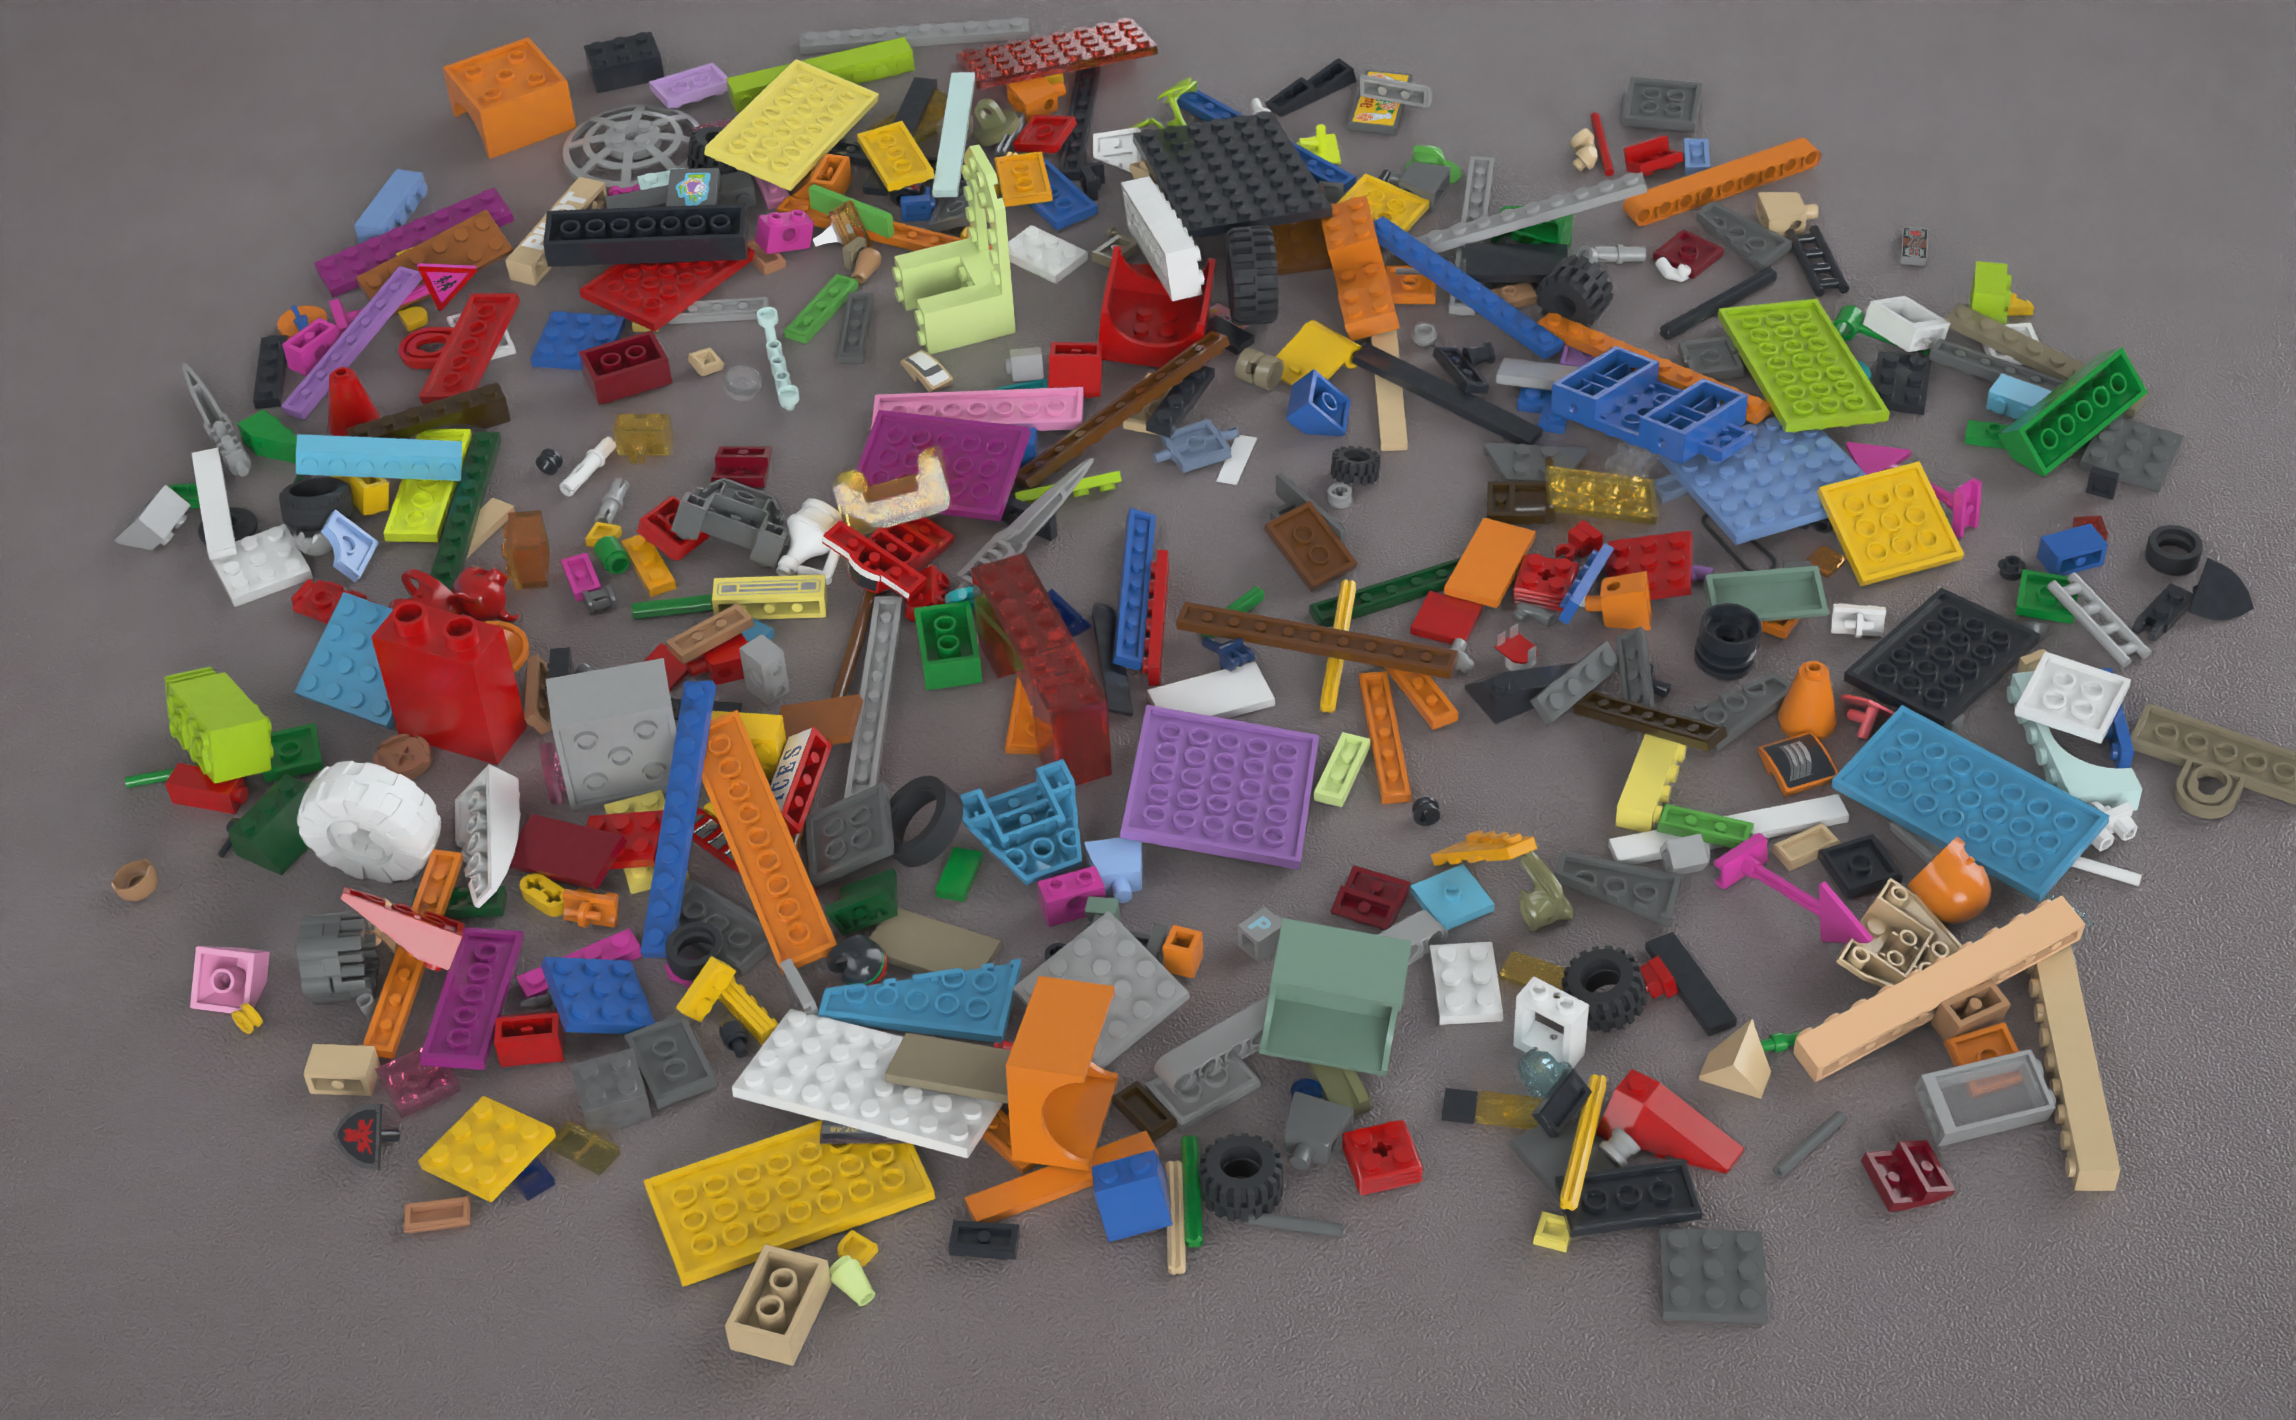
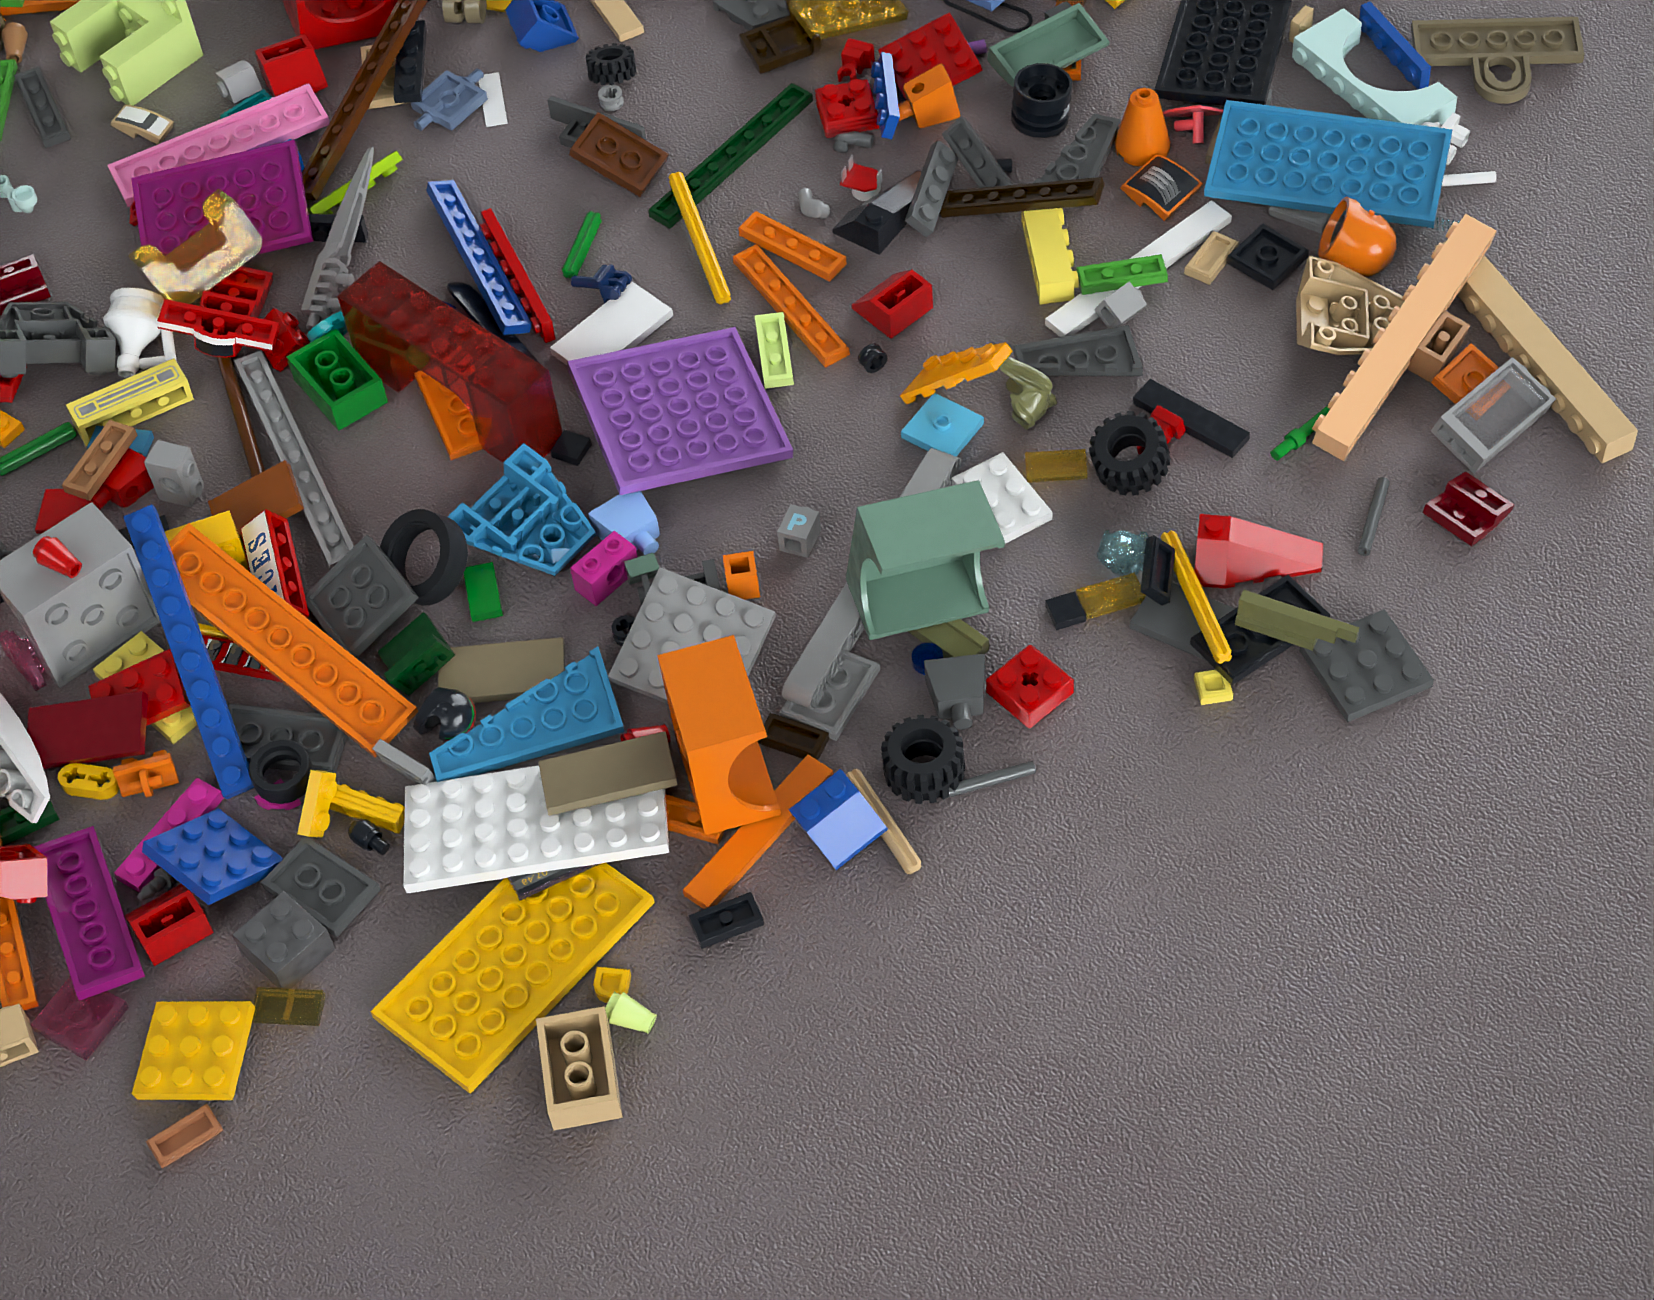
camera: 25 degrees left, 10 degrees up
shield [333,1104,400,1170] -> none
clear blue tile [512,1158,556,1201] -> none
reddish brown plate [1176,602,1458,679] -> none
green axle [1181,1135,1203,1248] -> none
dark red slope [1330,865,1411,931] -> none
red tile [1410,591,1483,645] -> none
orange tile [1444,518,1536,608] -> none
white window [1513,976,1589,1072] -> none
light grey wheel [1598,1127,1641,1168] -> none
tan slope [1699,1019,1771,1099] -> none
dark pink piece [1714,833,1873,943] -> none
white hips [1831,603,1886,638] -> none
white plate [2014,652,2131,744] -> none
none -> red cone [33,536,82,578]
none -> black tile [550,430,592,466]
none -> red slope [851,269,933,339]
none -> olive piece [1235,590,1359,651]

